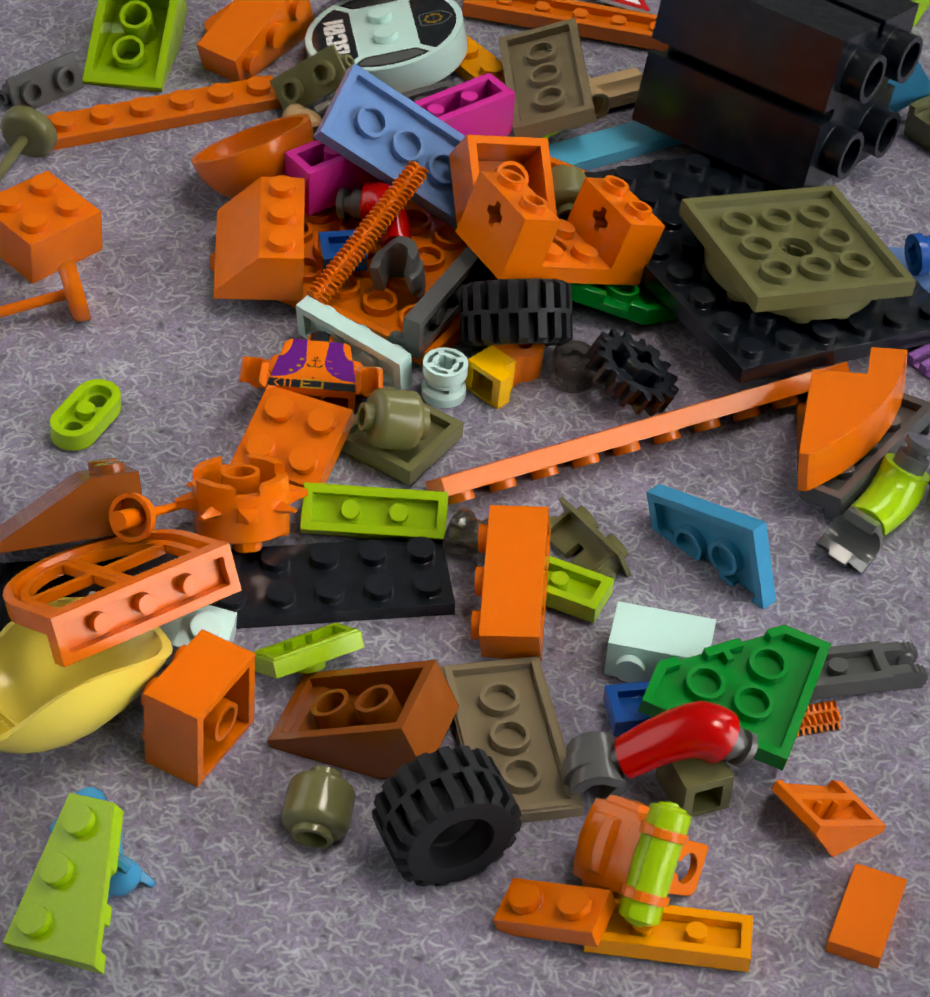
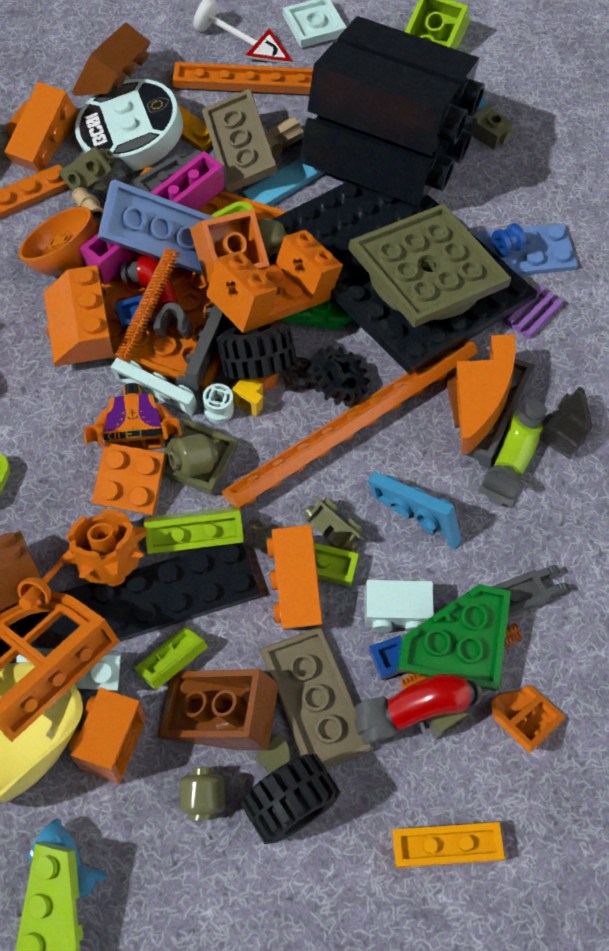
camera: 10 degrees left, 20 degrees up
orange plate [493,878,617,947] -> none
orange piece [573,795,708,927] -> none
orange tile [825,863,907,969] -> none

